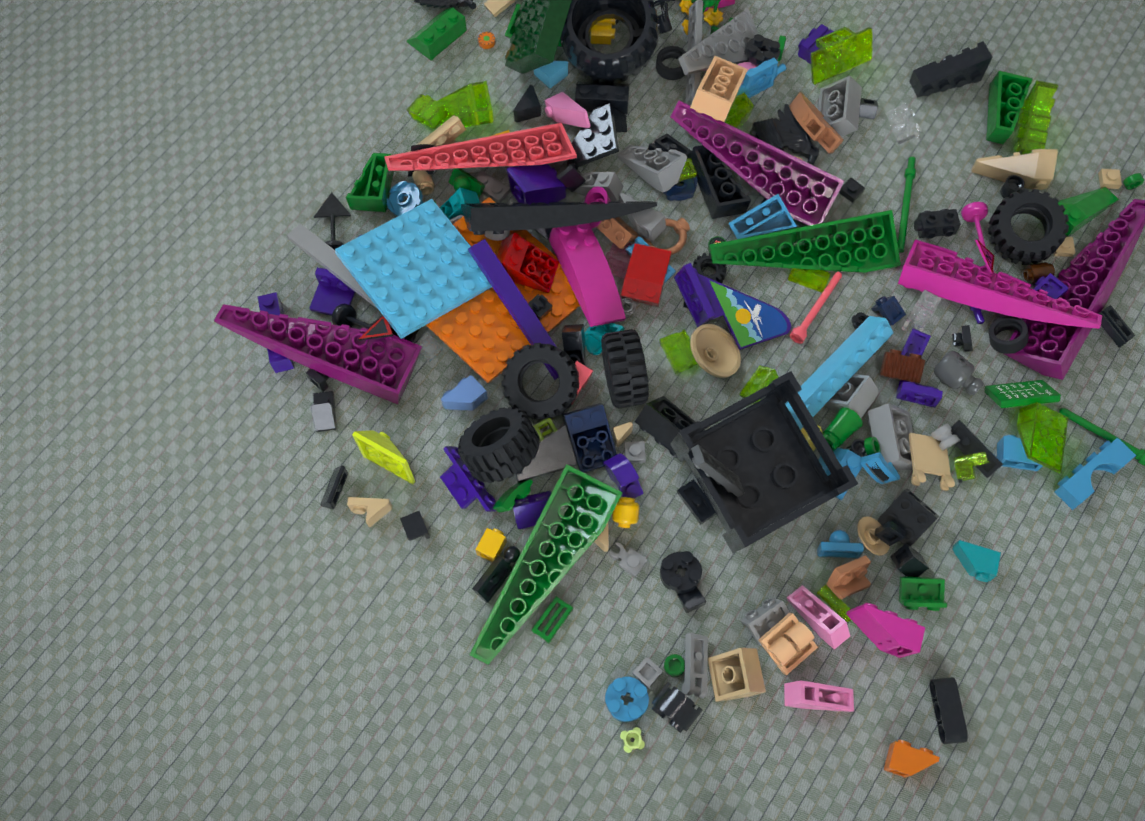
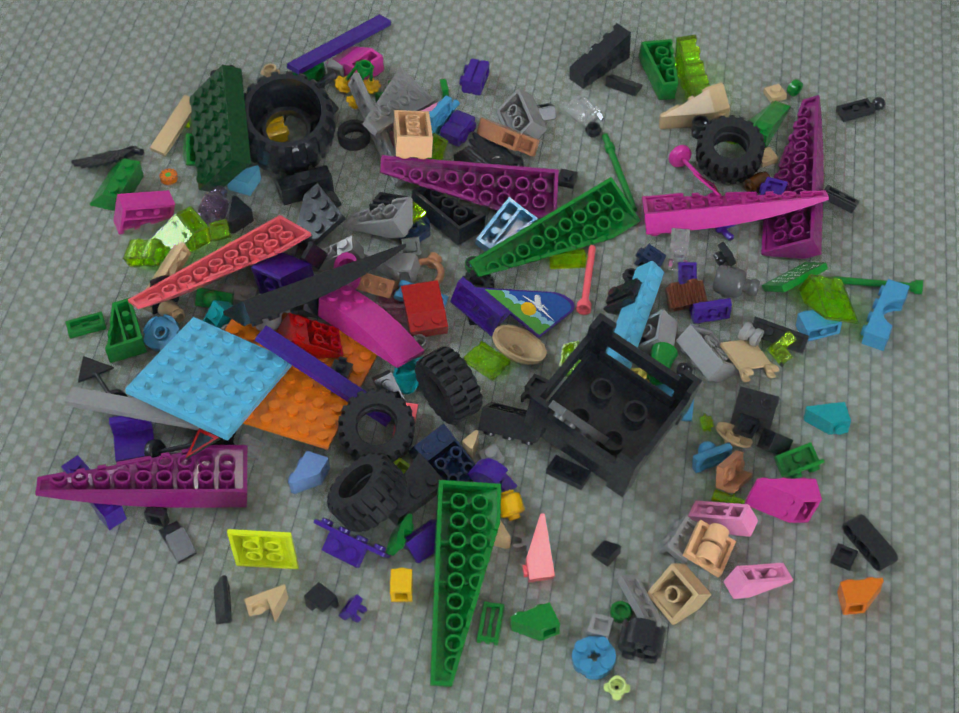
camera: 25 degrees left, 15 degrees down
black plate [472,546,520,603] -> none
bright pink slope [544,92,591,128] -> none
black plate [660,551,702,594] -> none
black plate [744,34,780,66] -> none
clear neon green bracket [811,27,872,85] -> none
dark azure slope [860,452,900,484] -> none
green tile [864,436,880,455] -> none
black brick [914,209,961,239] -> none
black tyre [989,316,1029,354] -> none
none -> green tile [65,311,107,339]
none -> dark pink wedge [113,190,175,235]
none -> clear purple piece [197,185,229,227]
none -> clear neon green plate [209,219,231,242]
none -> dark purple tile [338,594,367,623]
none -> pearl dark grey plate [401,236,422,255]
none -> dark purple brick [440,110,476,147]
none -> green slope [510,602,560,641]
none -> black plate [520,373,549,403]
none -> coral slope [522,513,555,583]
none -> black plate [585,122,602,138]
none -> black plate [603,278,642,313]
none -> black slope [605,74,643,96]
none -> clear neon green plate [699,413,714,432]
none -> black tile [830,543,858,571]

